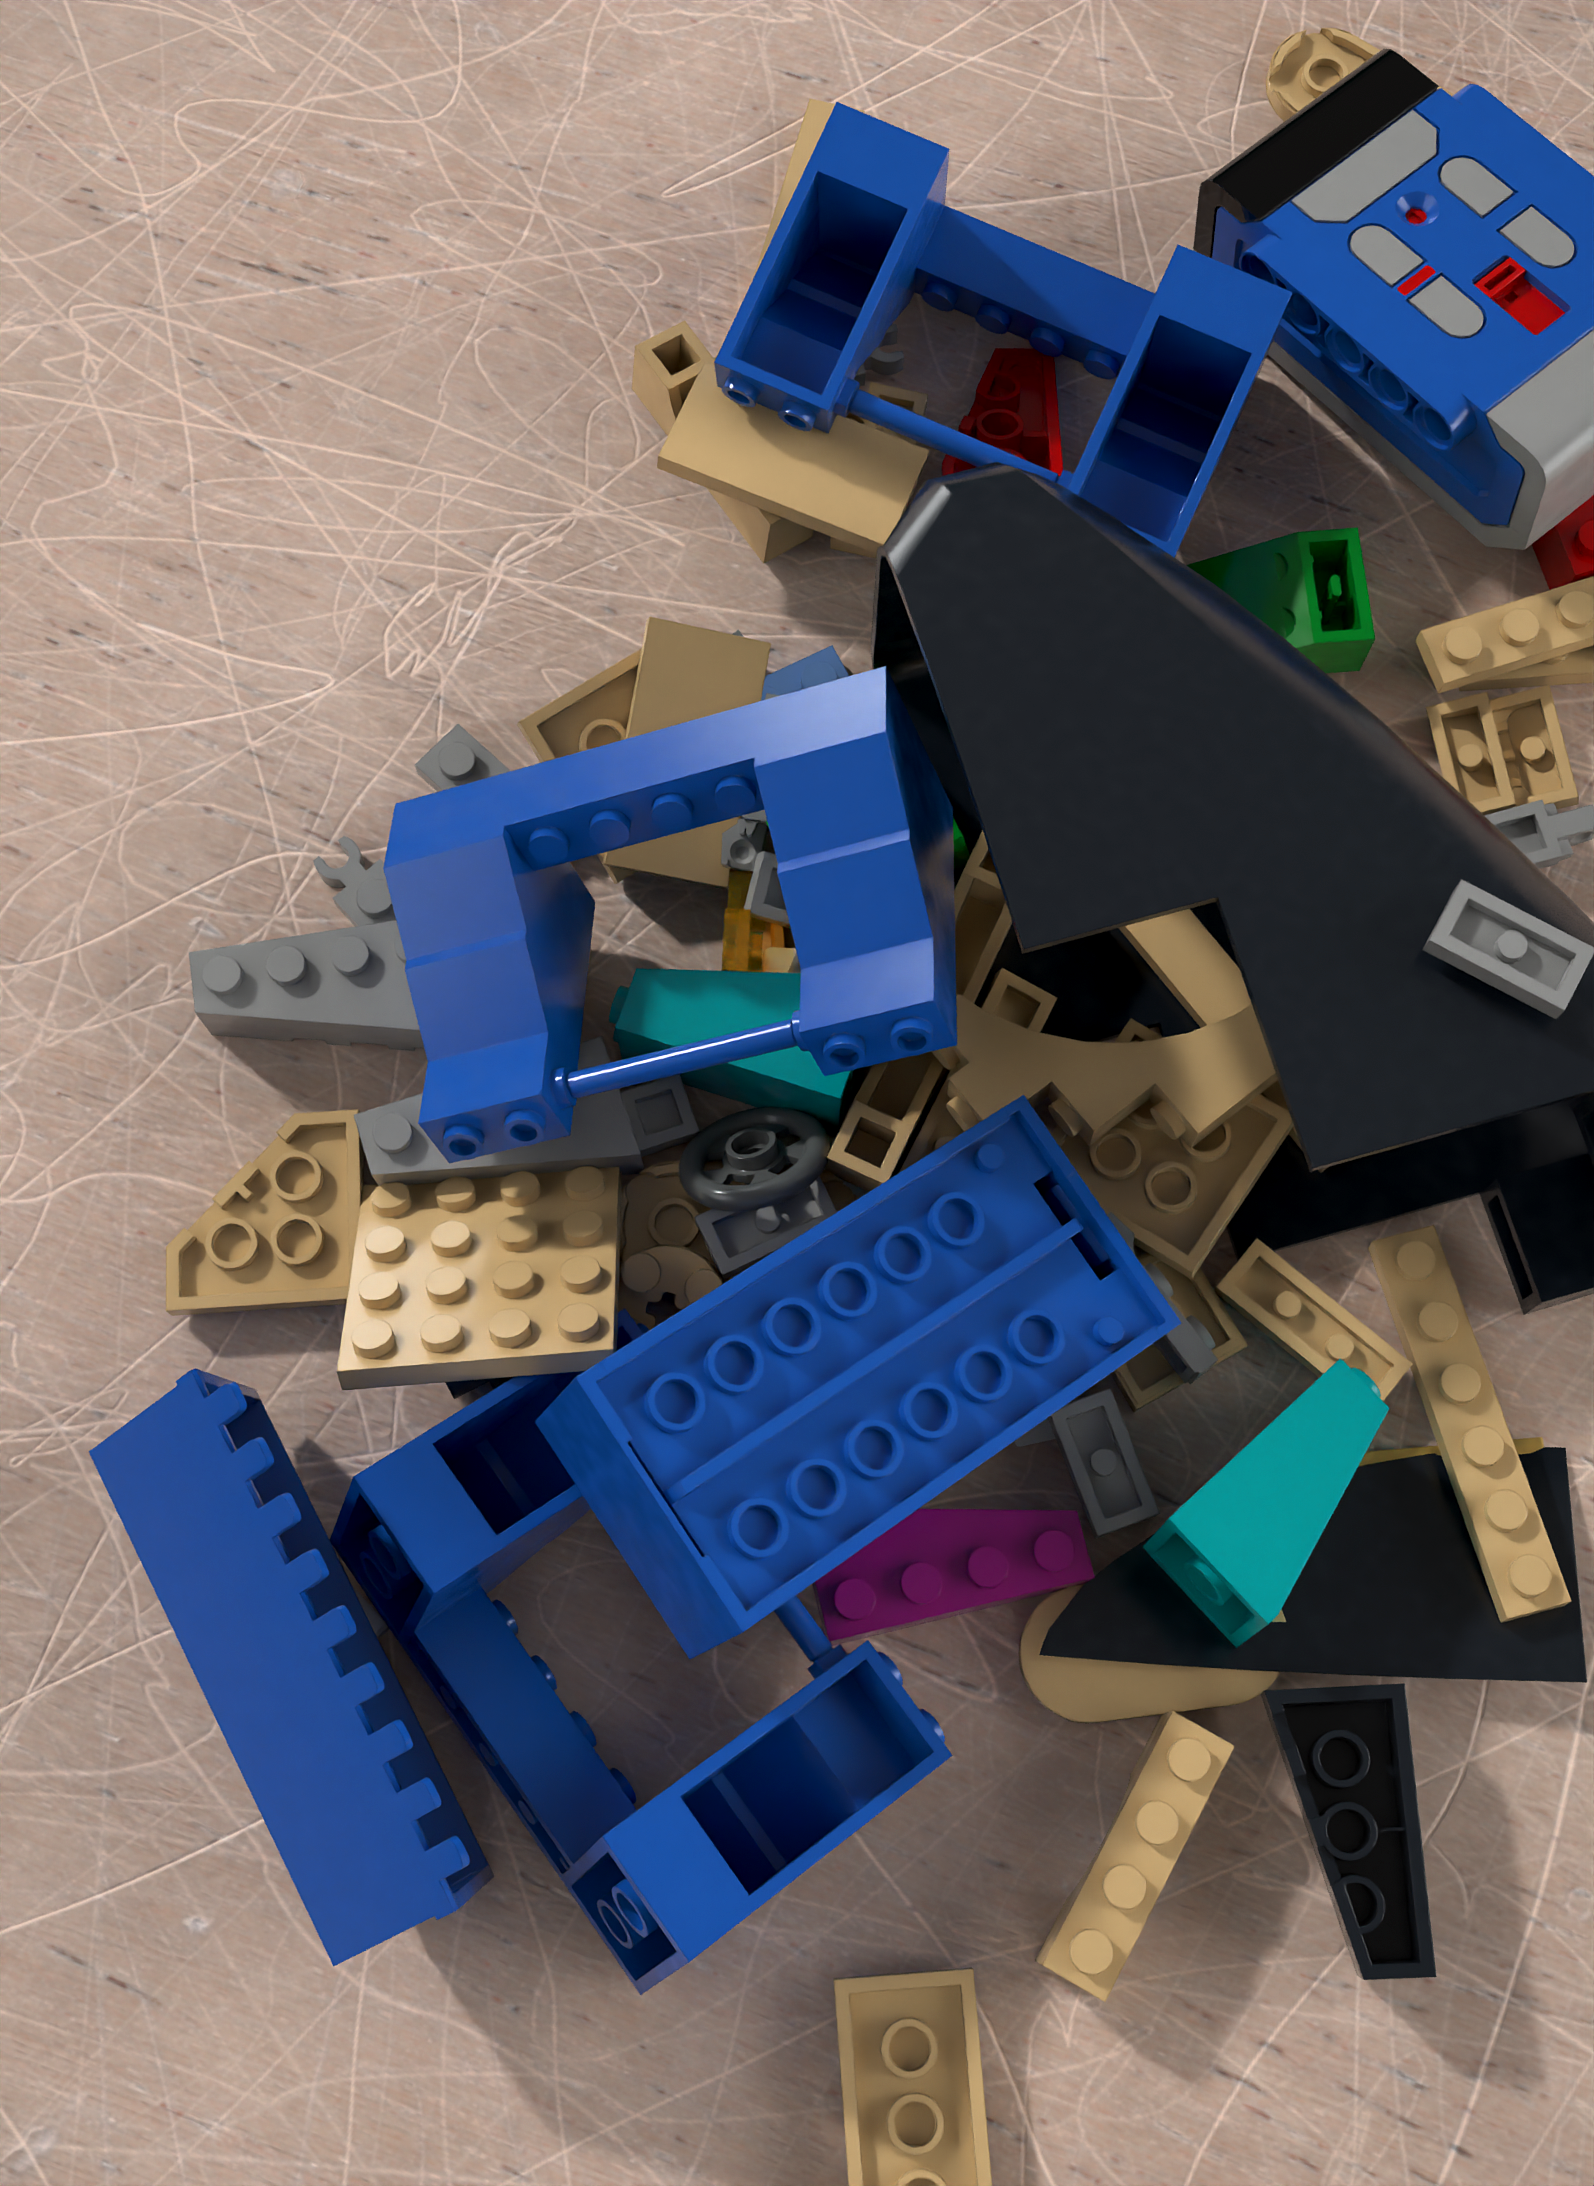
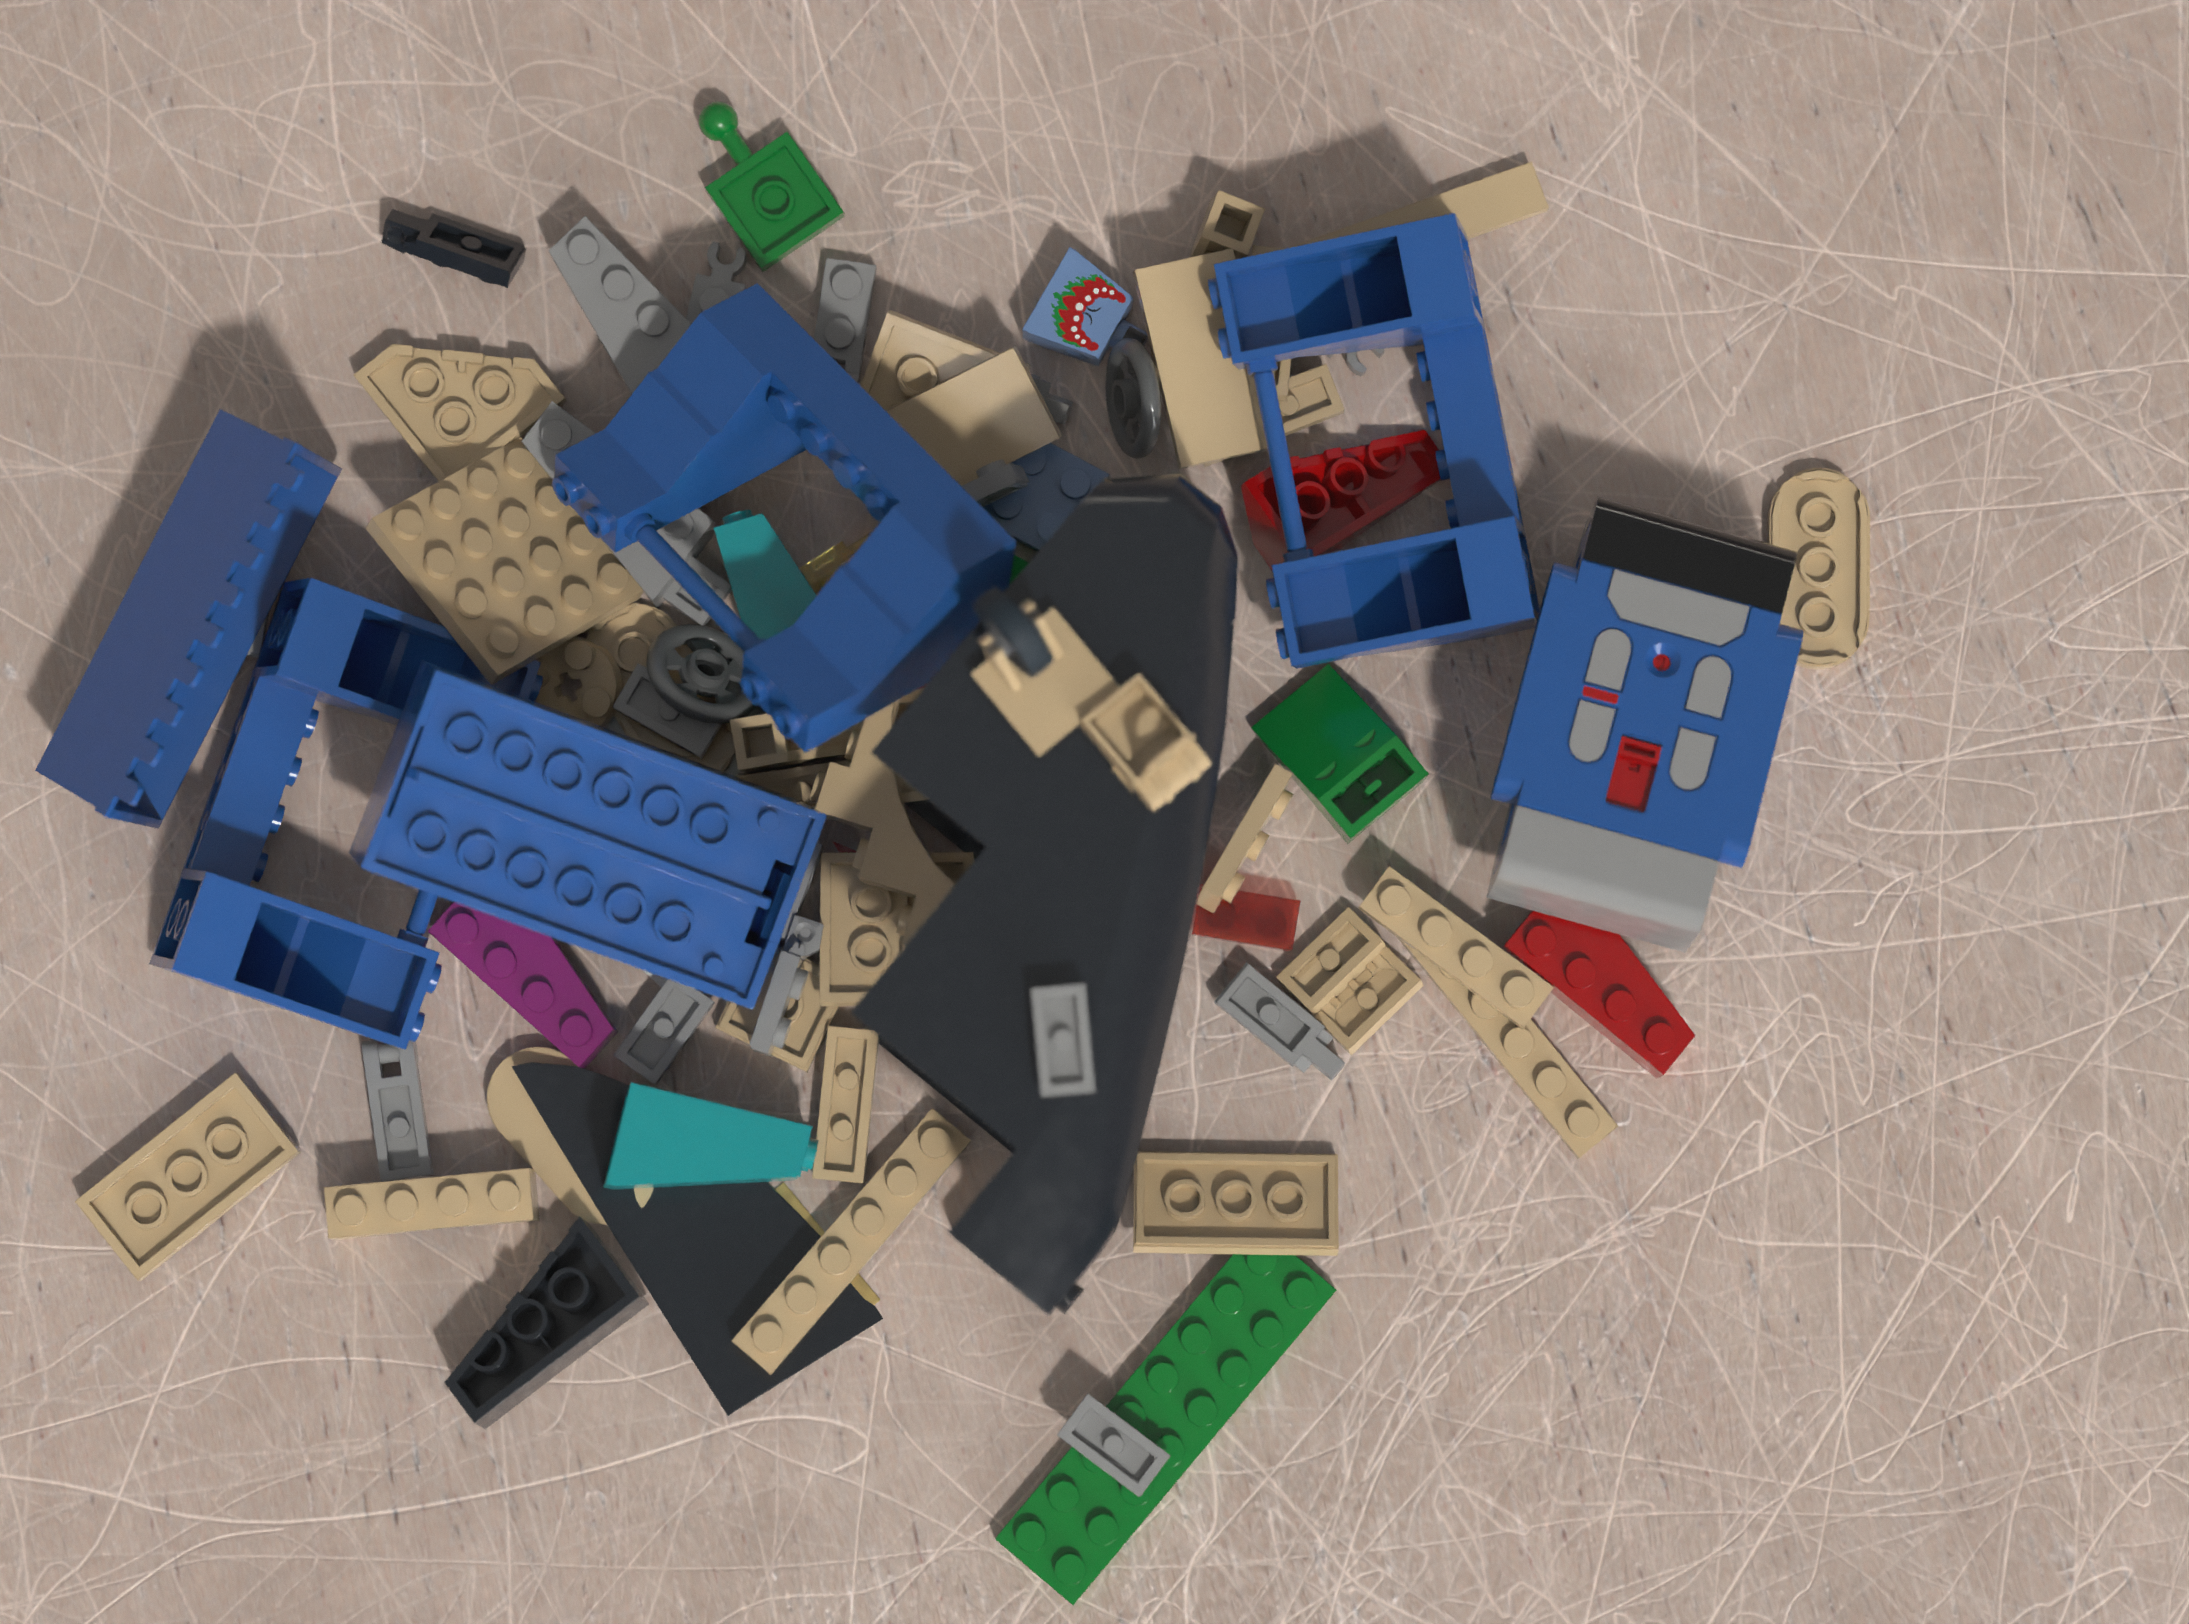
camera: 55 degrees right, 10 degrees up
none -> light grey plate [362,1040,434,1182]
none -> black hinge [382,209,526,288]
none -> green plate [698,101,845,272]
none -> tan plate [971,587,1120,757]
none -> medium blue torso [1022,247,1148,366]
none -> tan piece [1079,673,1211,812]
none -> dark grey plate [1105,338,1161,459]

